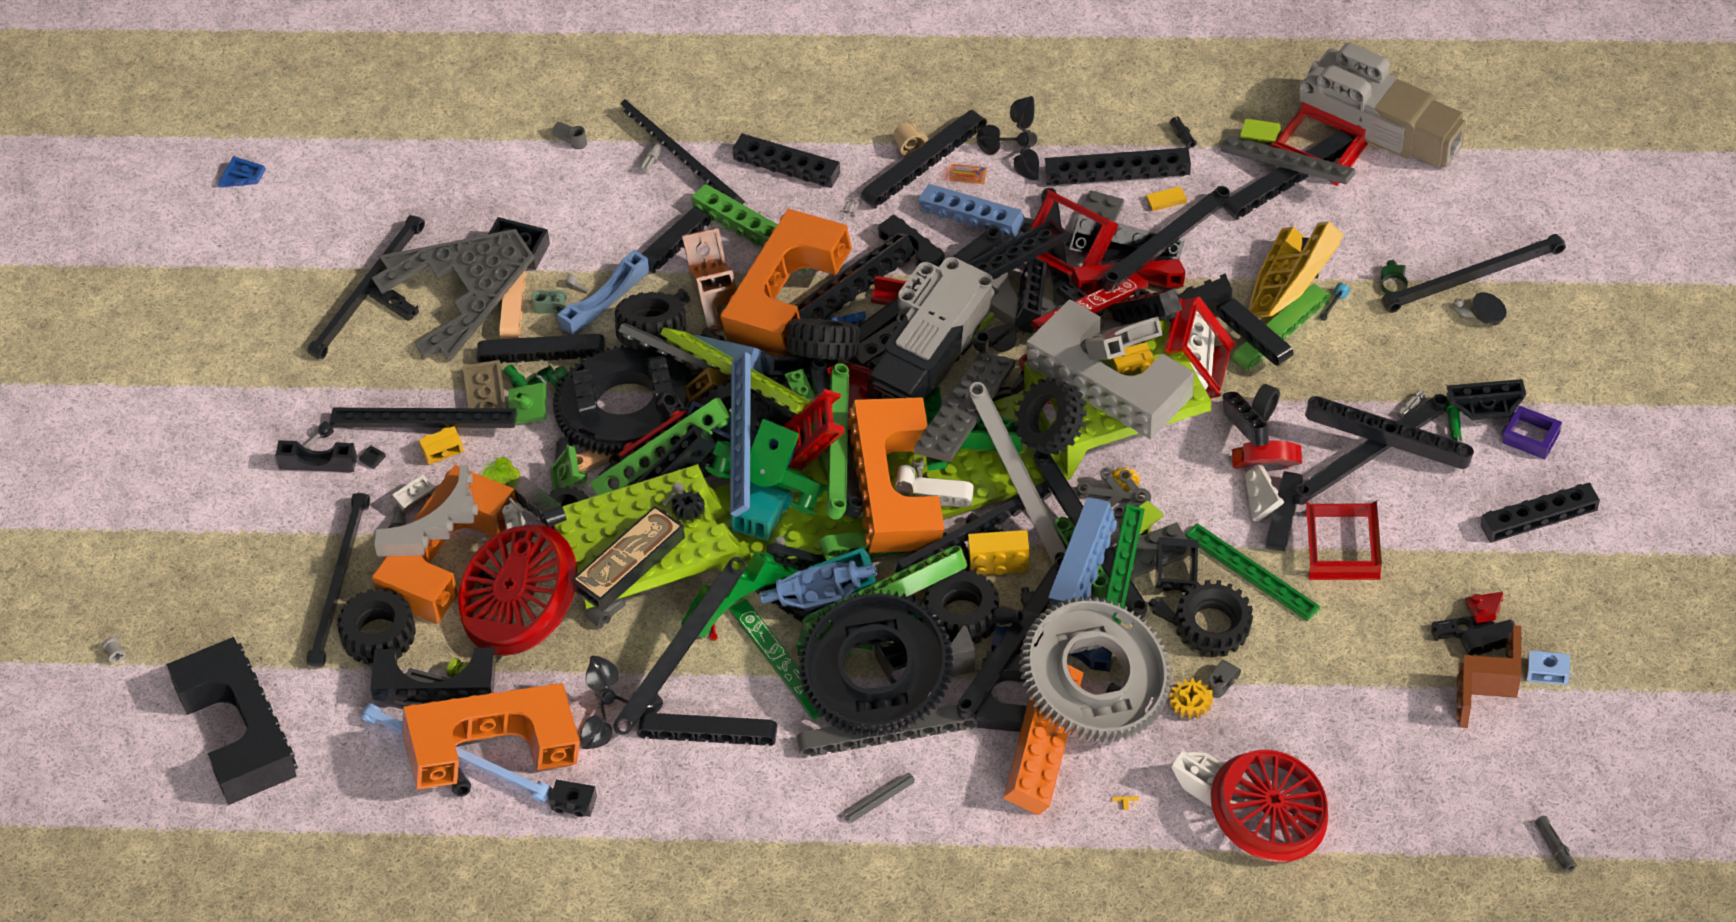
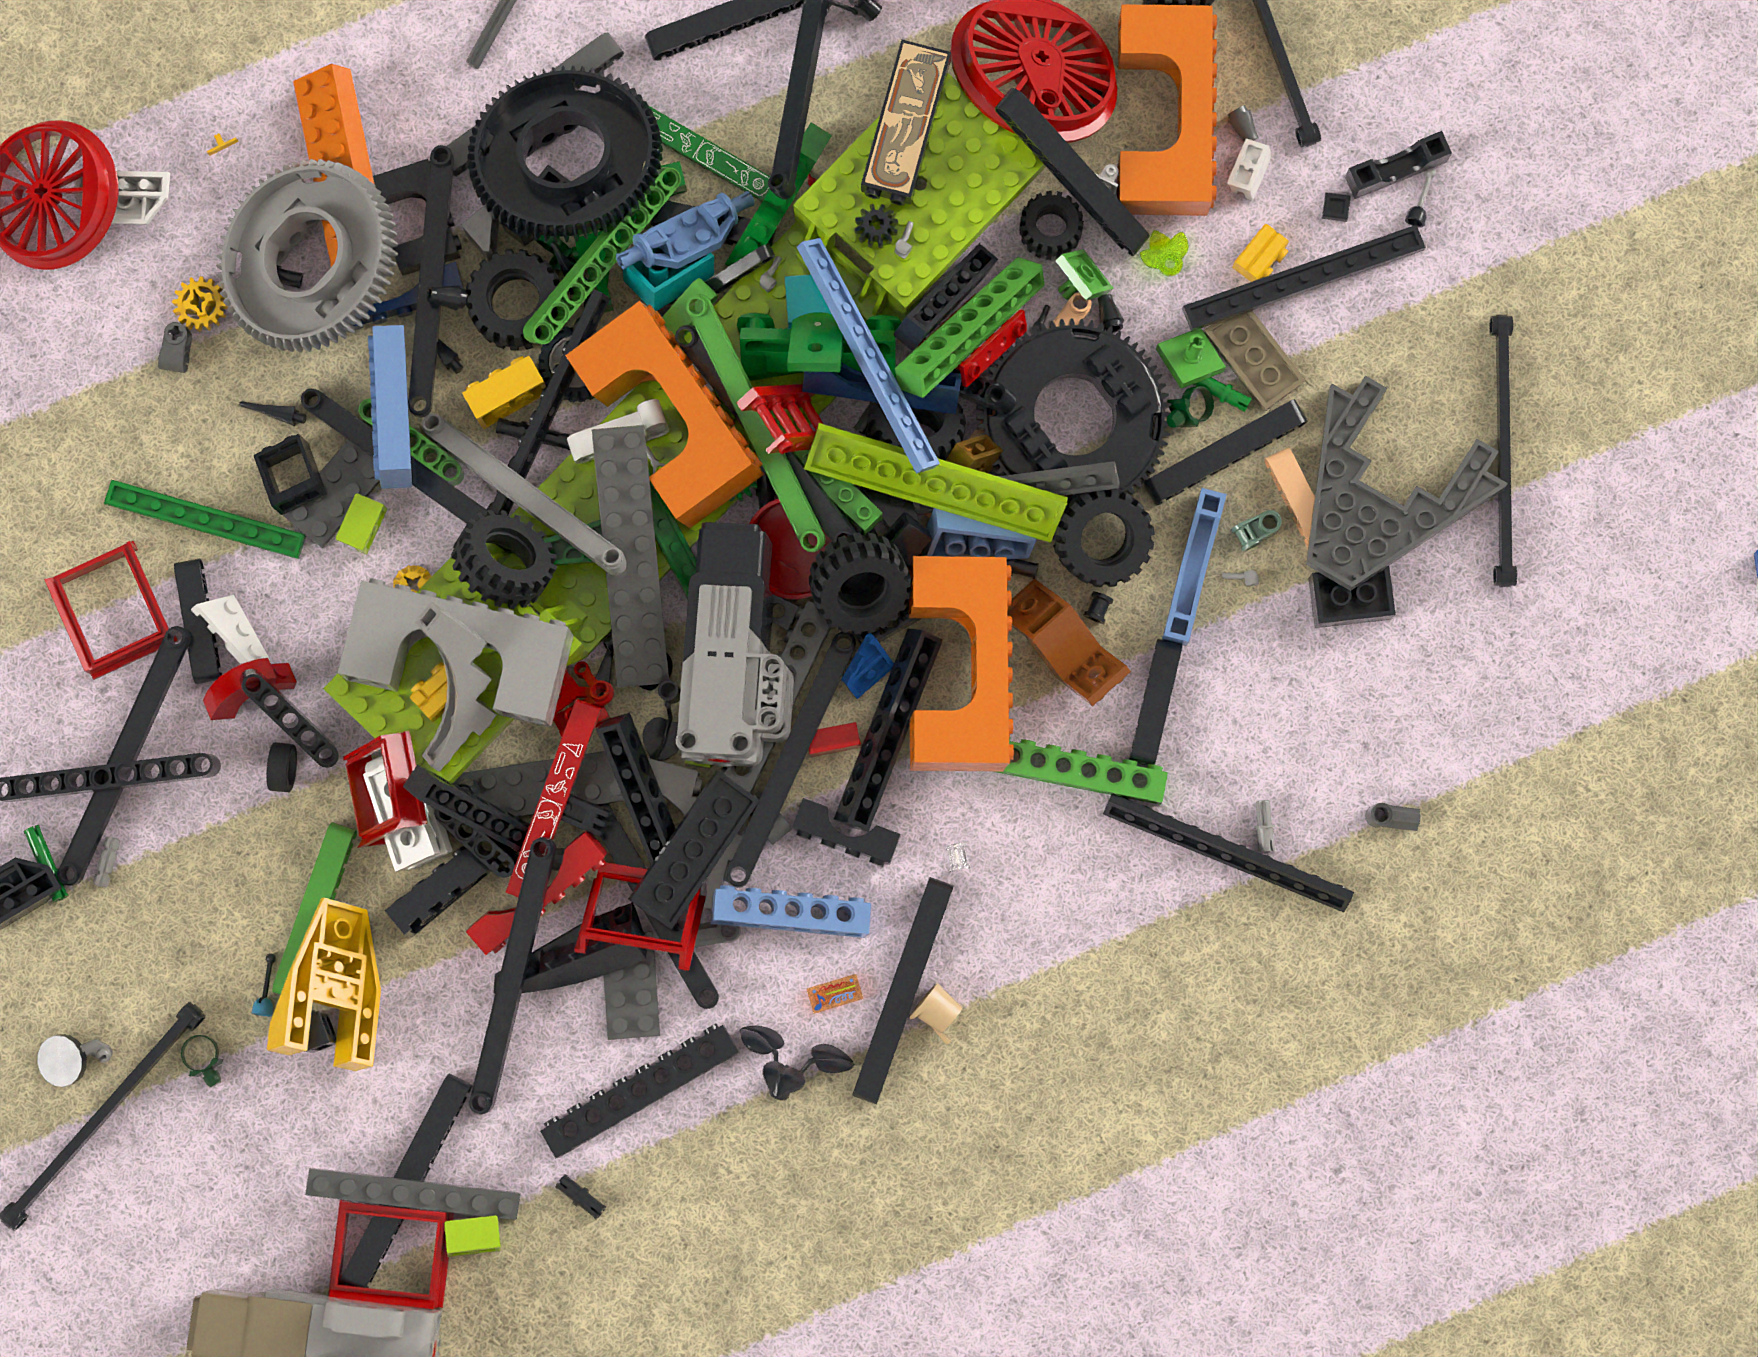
camera: 155 degrees right, 30 degrees up
black piece [368,283,419,321] -> none
light grey arch [375,465,478,556] -> none
black brick [733,133,840,188] -> none
dark grey plant [1076,467,1151,519] -> none
green tile [1105,504,1145,624] -> none
yellow tile [1146,186,1187,211] -> none
black tyre [1174,580,1253,657] -> none
black beam [1217,298,1294,366] -> none

